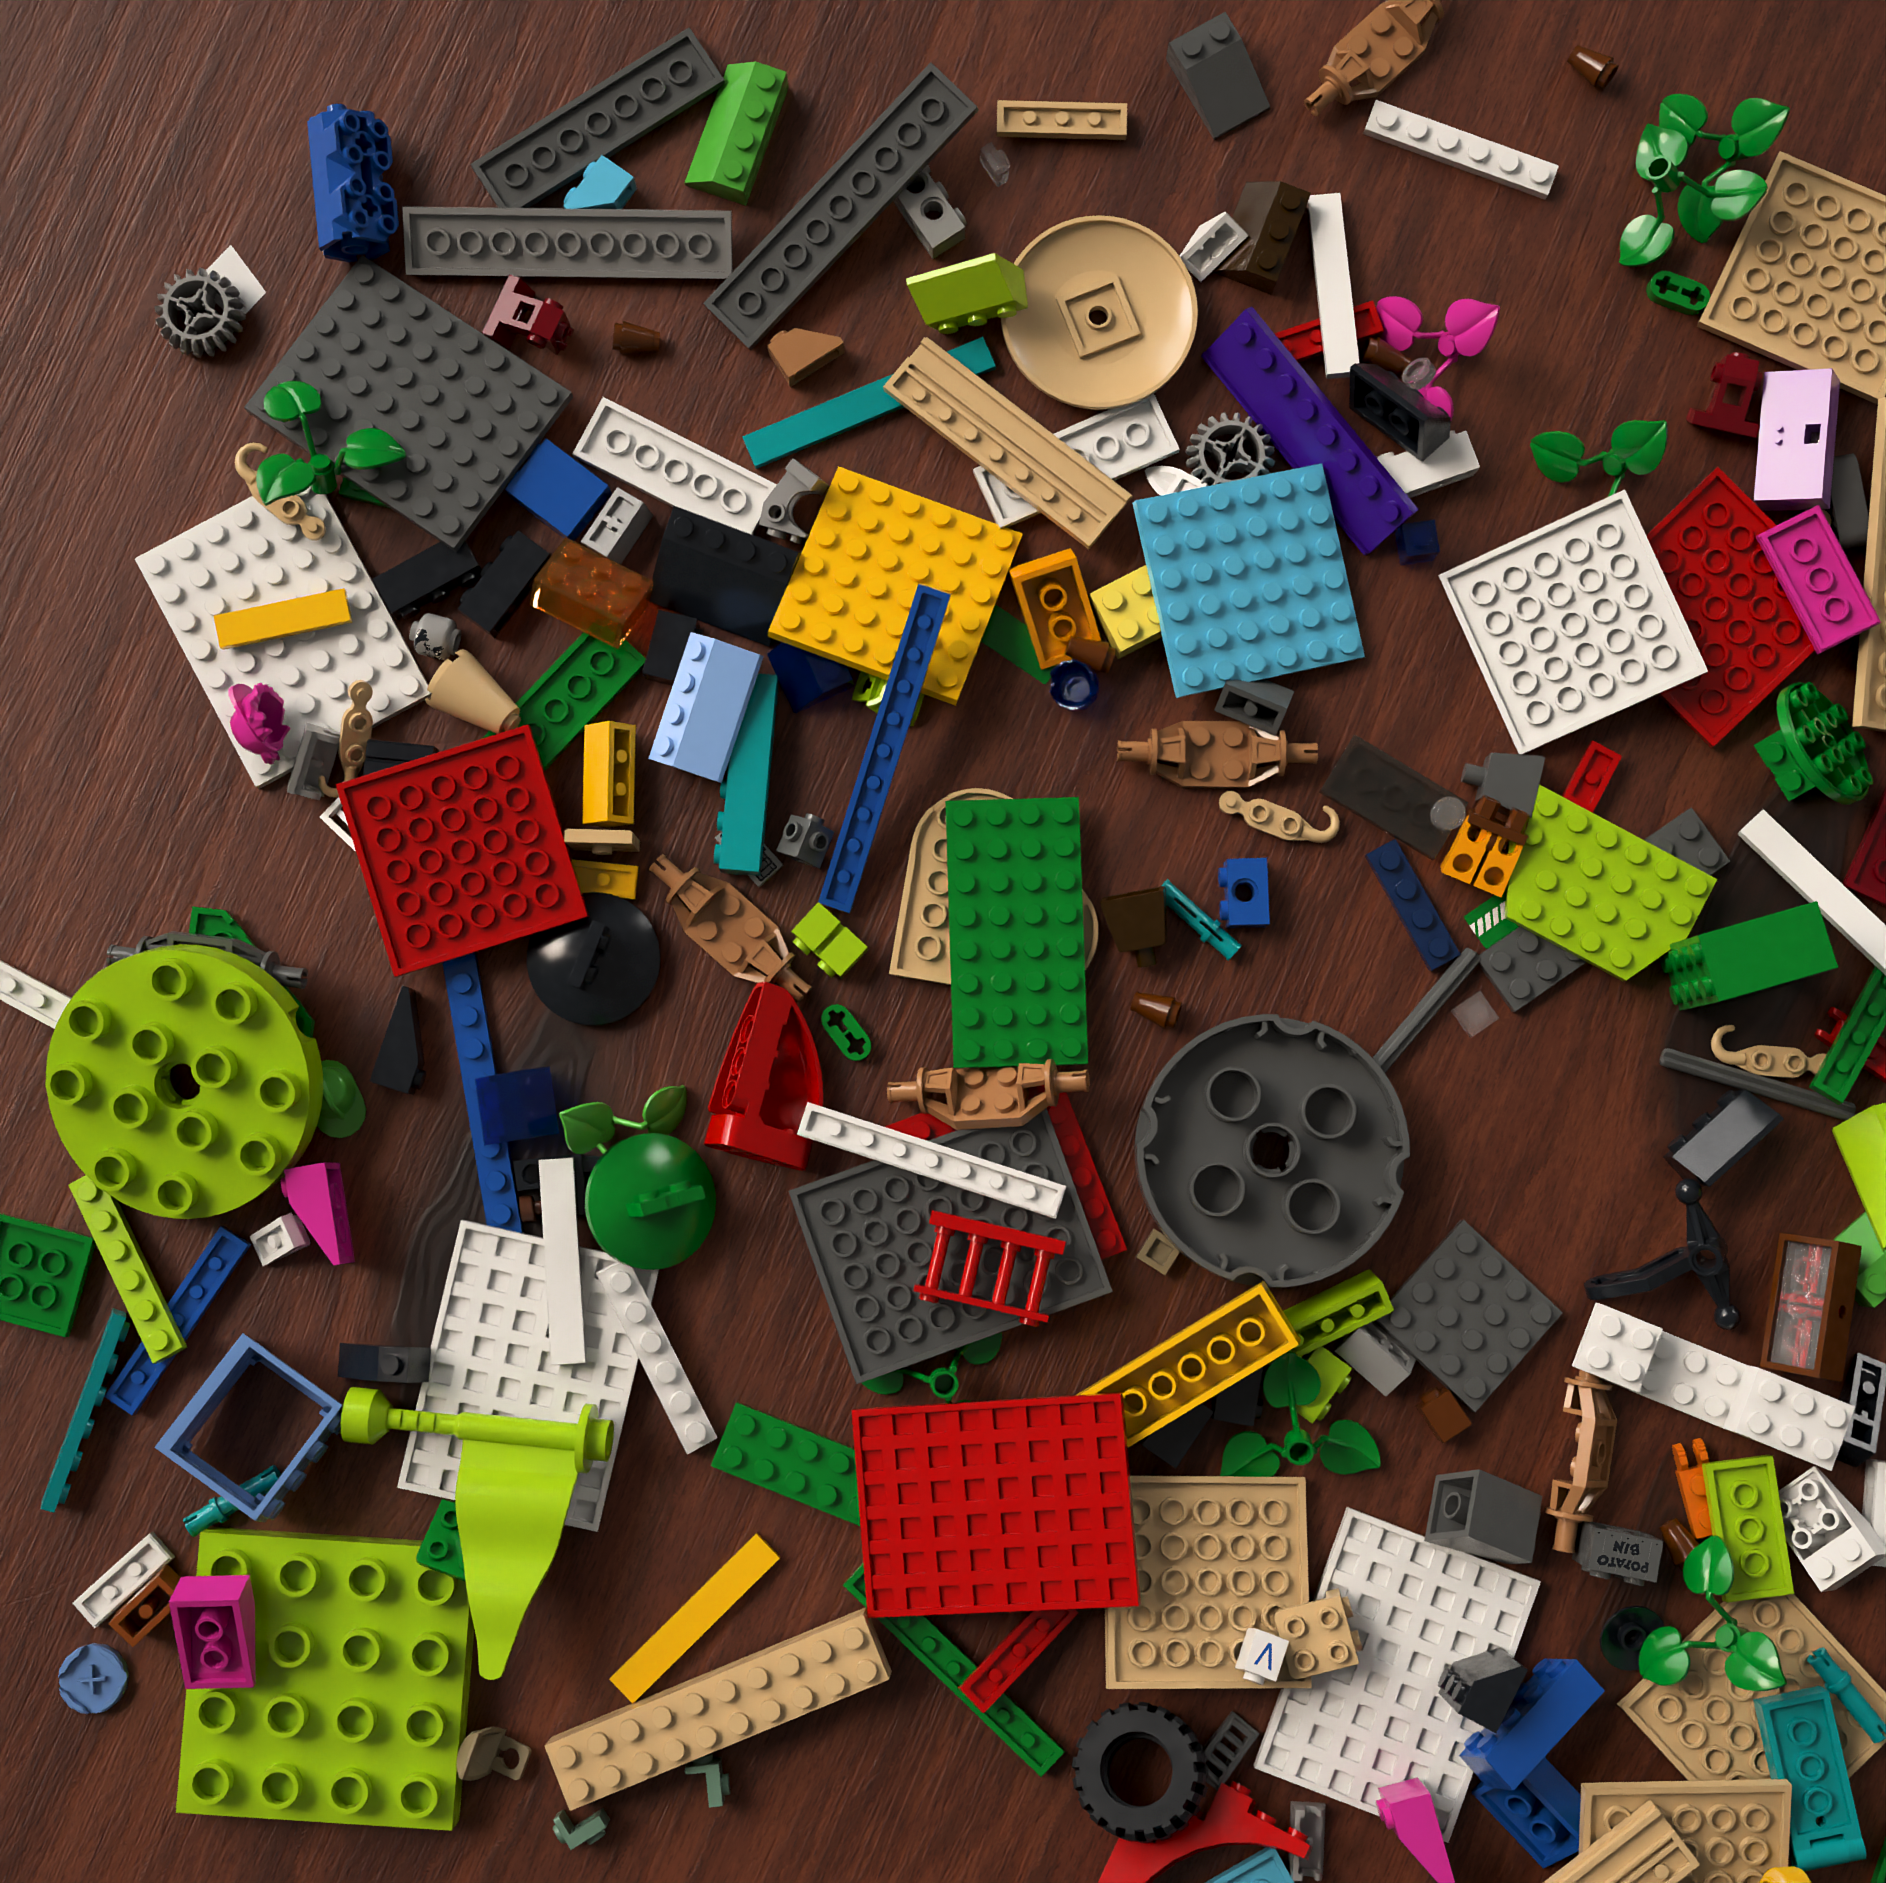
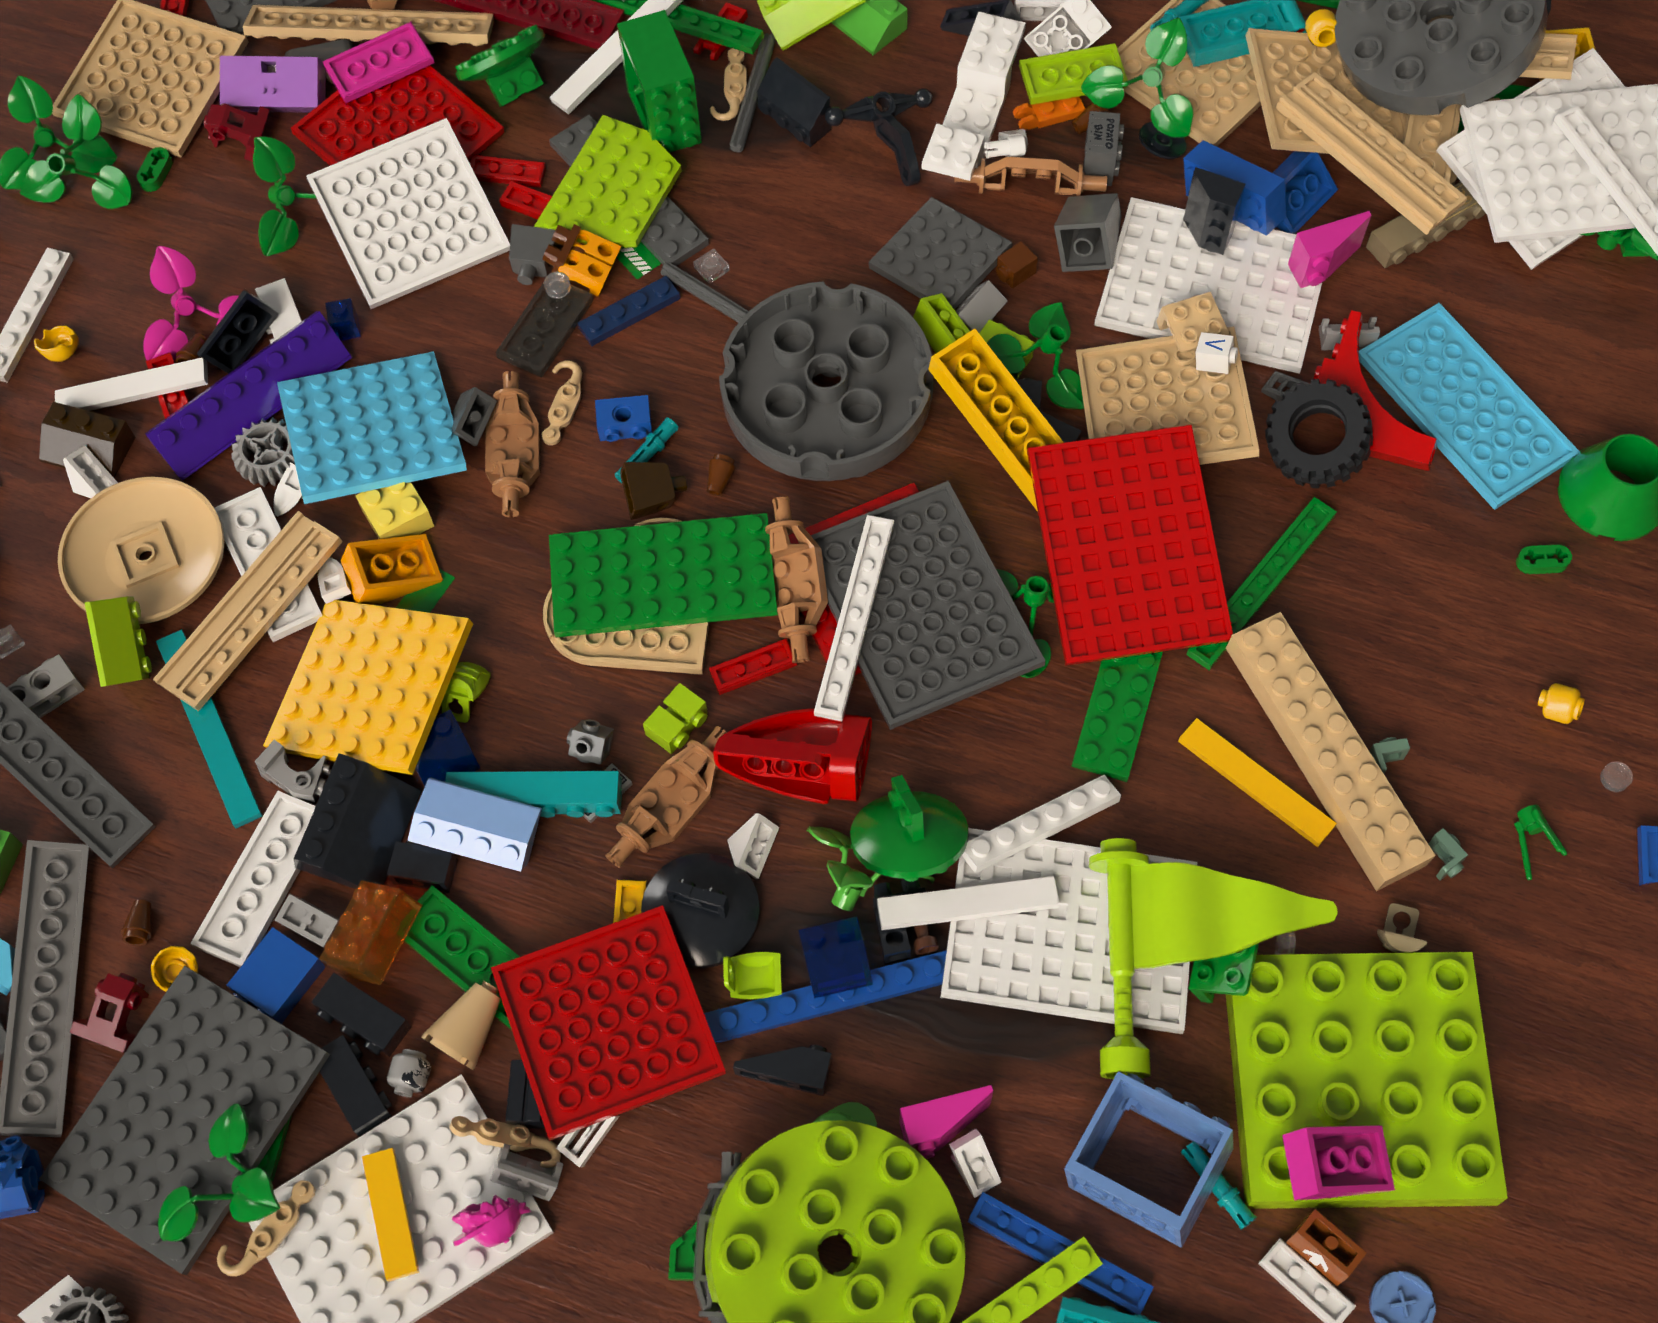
camera: 90 degrees left, 20 degrees down
black slope [338,1343,431,1383] -> none
tan plate [564,829,640,855] -> none
yellow brick [582,721,636,827] -> none
medium nougat slope [767,328,845,387] -> none
blue plate [818,583,952,913] -> none
green beam [821,1004,872,1061] -> none
red fence [913,1210,1066,1327] -> none
red plate [958,1609,1078,1714] -> none
clear blue hair [1049,659,1099,712] -> none
reddish brown cone [1064,636,1116,674] -> none
dark tan plate [1136,1229,1180,1275] -> none
clear tile [1402,358,1436,390] -> none
brick [1760,1233,1862,1382] -> none
none -> yellow hair [34,325,79,362]
none -> yellow hair [151,946,198,992]
none -> white plate [318,557,352,604]
none -> red tile [470,155,546,188]
none -> red tile [709,638,797,695]
none -> lime piece [723,952,782,999]
none -> white slope [727,813,779,879]
none -> white beam [984,129,1028,159]

